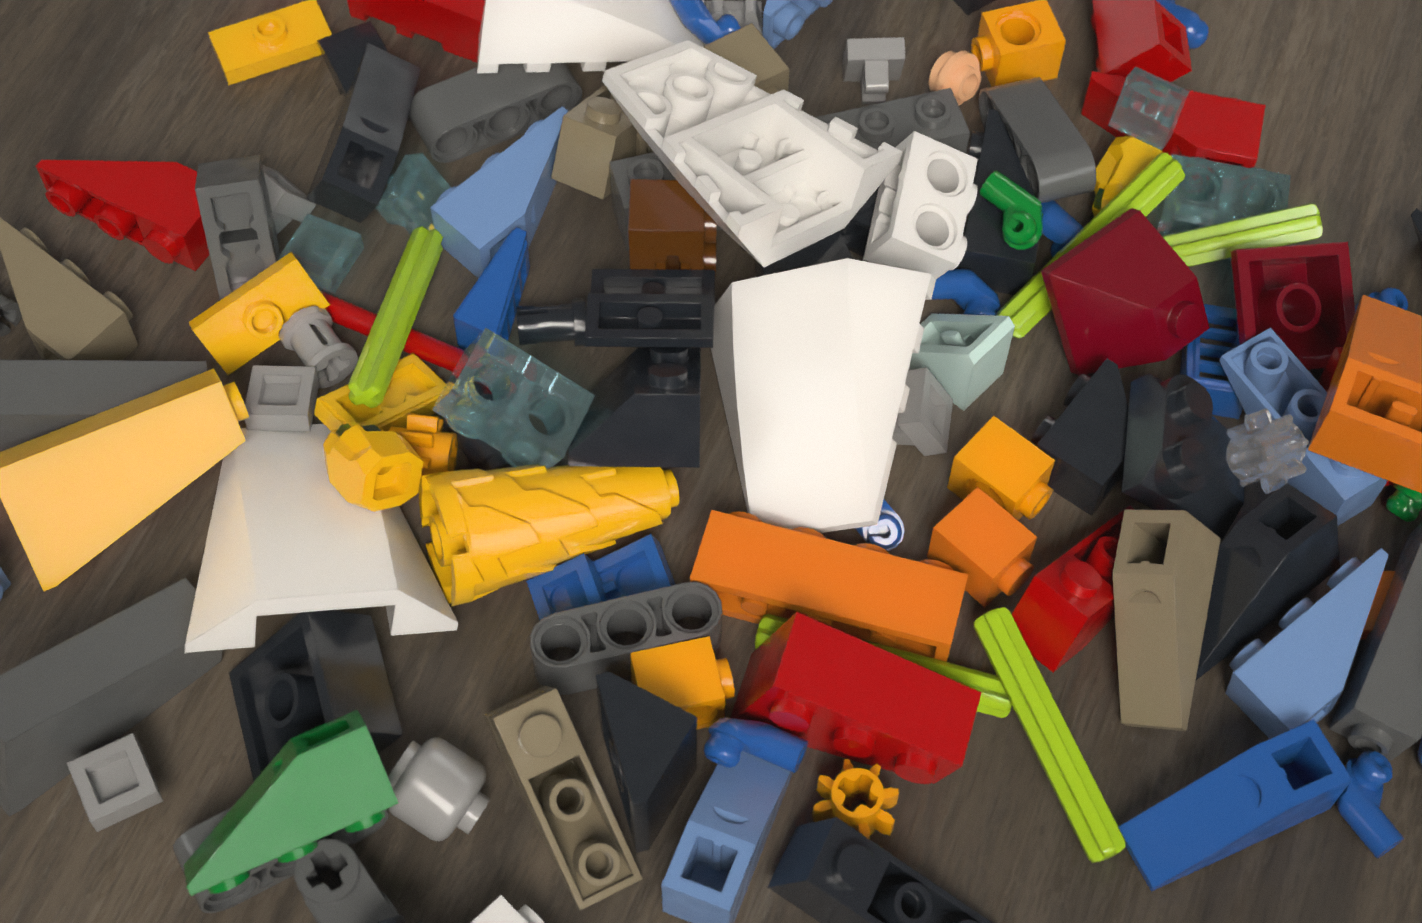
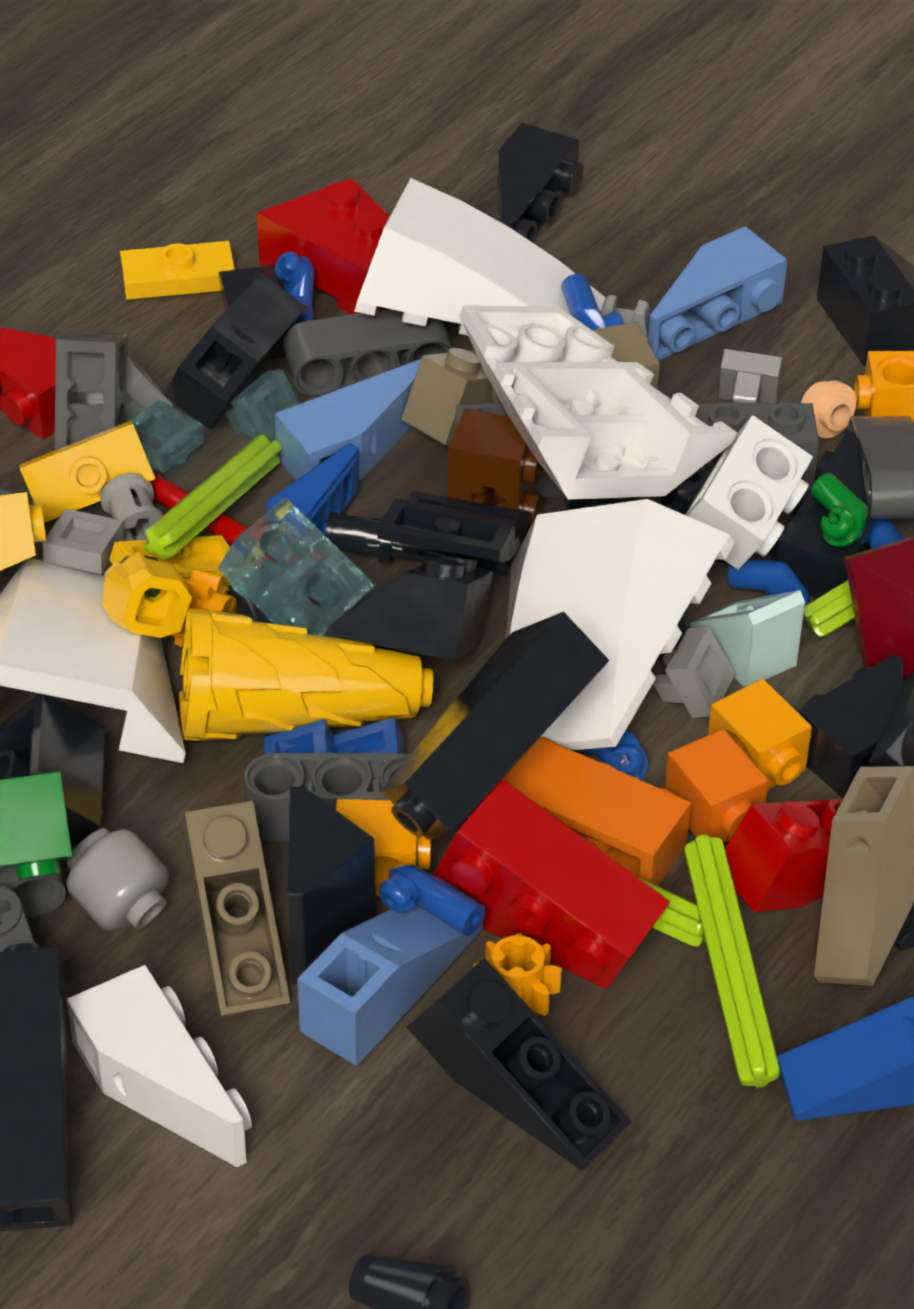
camera: 15 degrees right, 15 degrees down
none -> blue arm [275,251,315,328]
none -> black slope [381,611,610,840]

